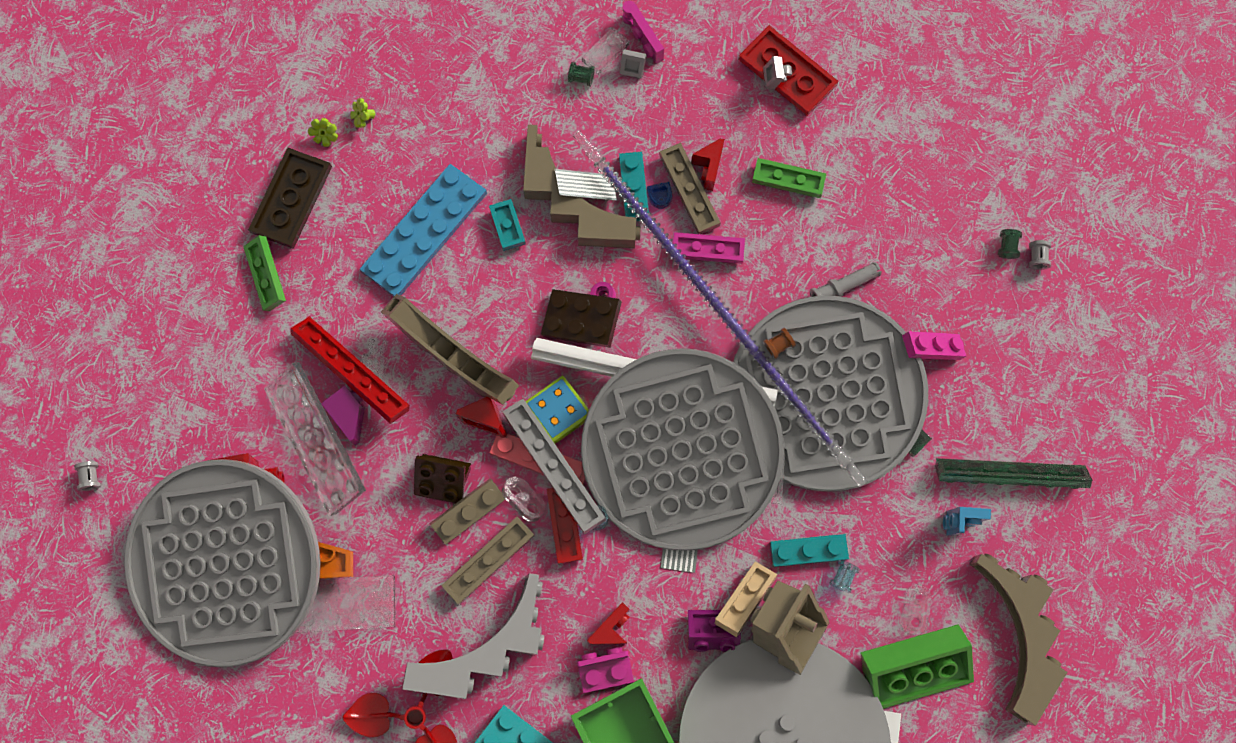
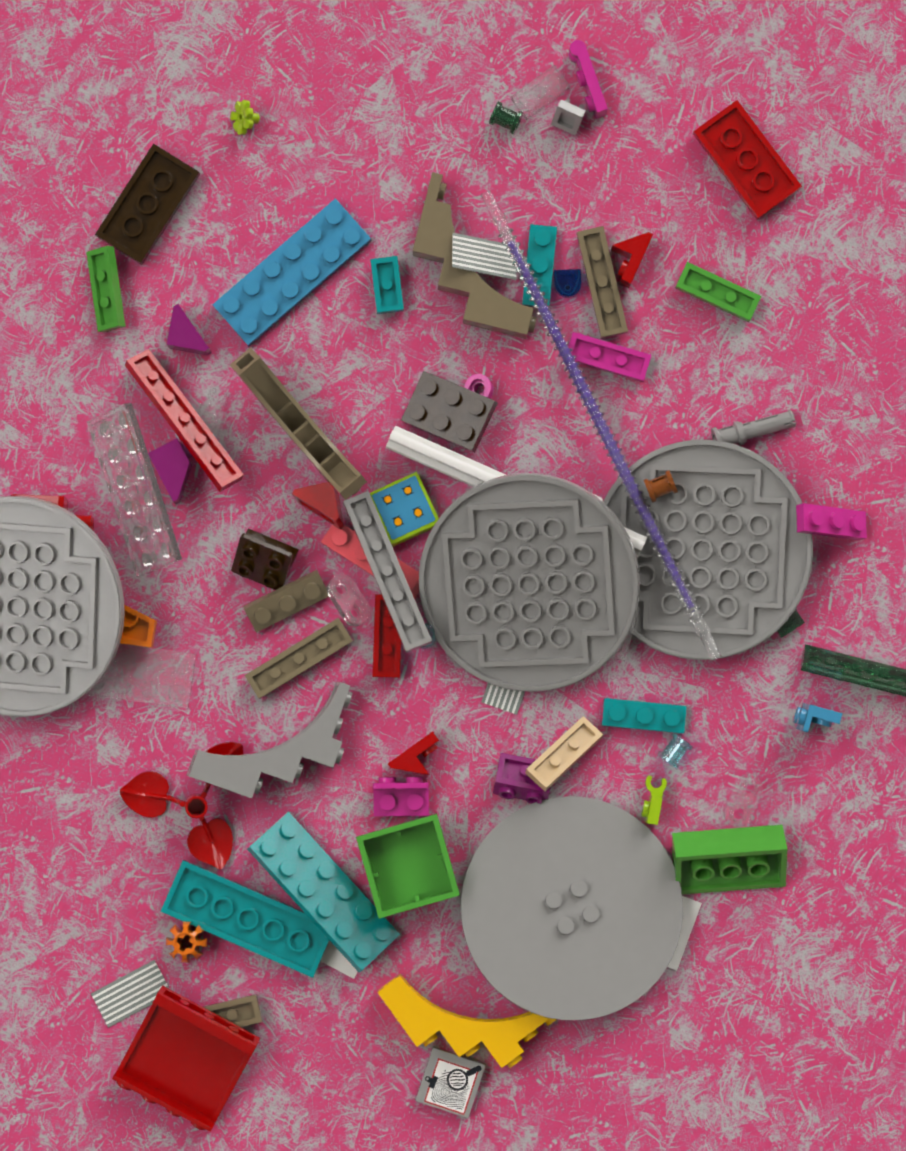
camera: 10 degrees right, 10 degrees up
lime plant [308,118,338,147] -> none
dark tan piece [750,581,829,675] -> none
light grey tile [763,56,792,89] -> none
dark tan arch [970,554,1067,726] -> none
none -> magenta slope [166,304,212,355]
none -> lime plate [641,775,667,825]

